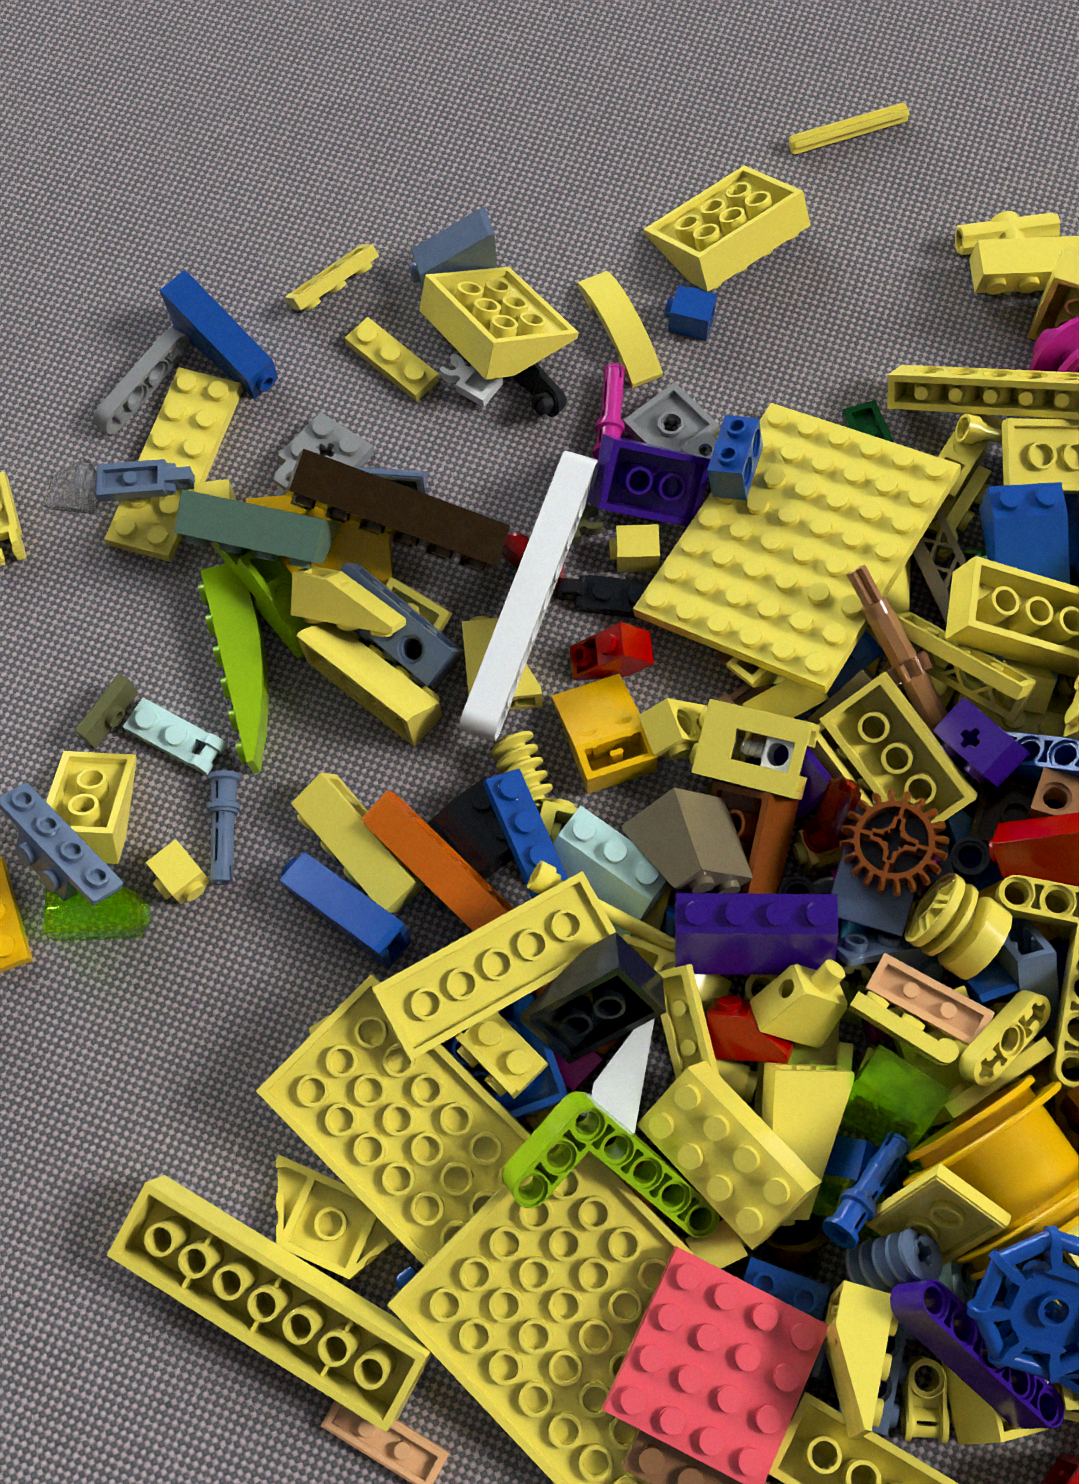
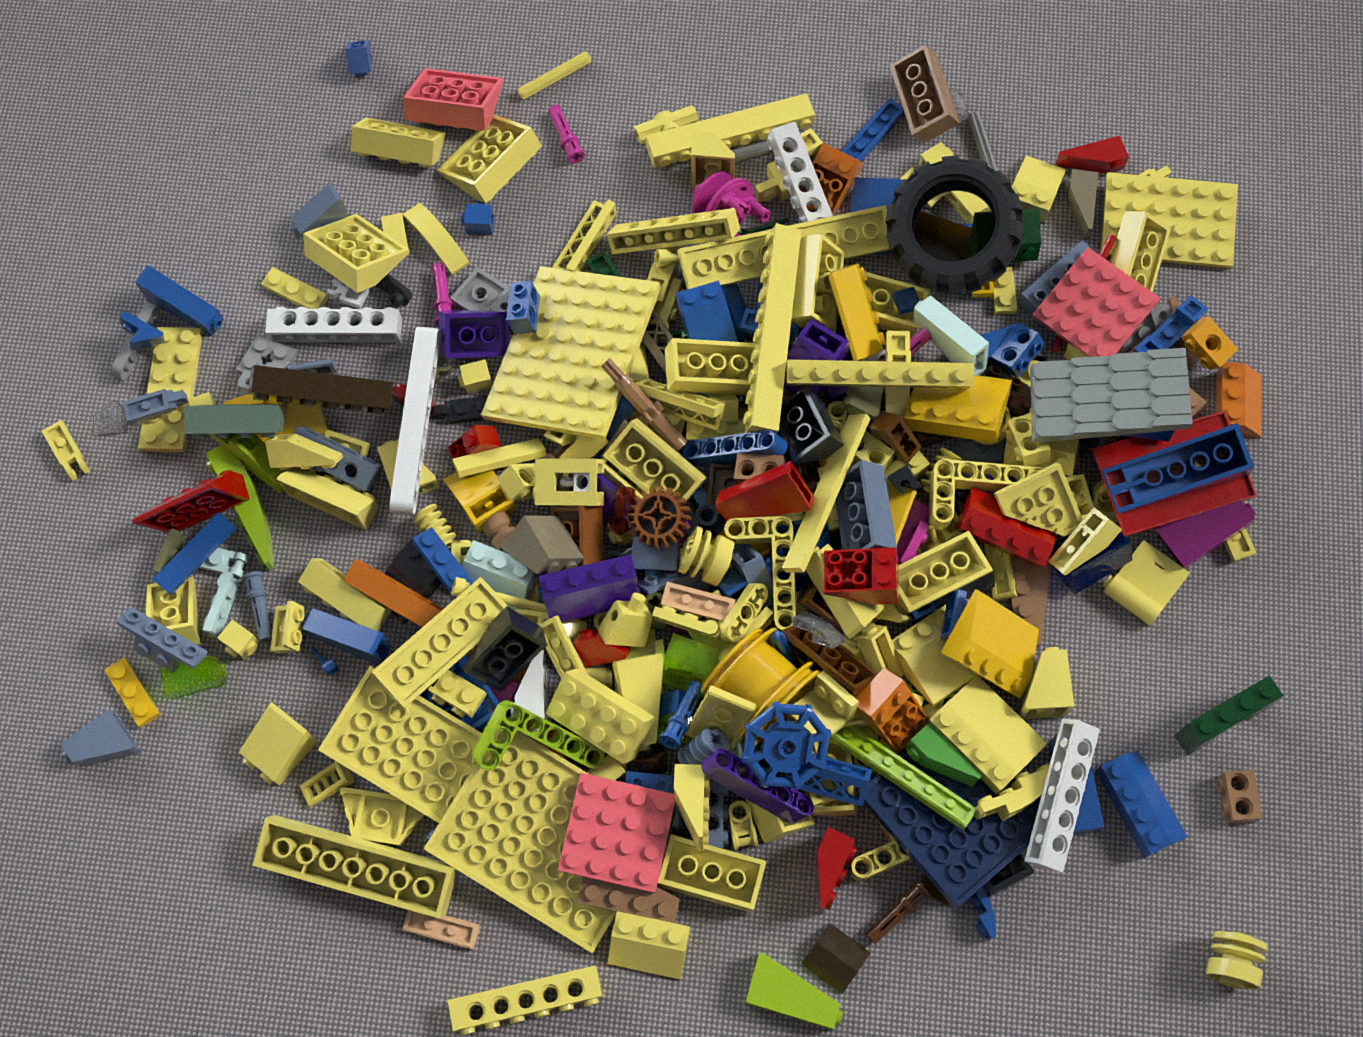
camera: 15 degrees left, 0 degrees up
light yellow plate [284,244,379,312] -> none
dark purple brick [933,697,1030,787] -> none
none -> blue slope [119,310,165,350]
none -> red slope [132,470,250,533]
none -> blue tile [153,512,237,595]
none -> light aqua hinge [202,571,239,639]
none -> light yellow slope [239,702,318,786]
none -> white brick [265,307,402,343]
none -> light yellow bracket [270,601,305,653]
none -> light yellow slope [299,761,355,807]
none -> blue hand [311,648,339,675]
none -> blue slope [345,40,372,77]
none -> light yellow slope [351,118,446,168]
none -> light yellow tile [381,213,409,249]
none -> coral slope [403,68,504,131]
none -> light yellow tile [452,438,546,478]
none -> medium nougat wheel [481,511,515,553]
none -> dark pink pin [548,105,585,164]
none -> light yellow fence [552,199,617,272]
none -> axle [770,630,801,669]

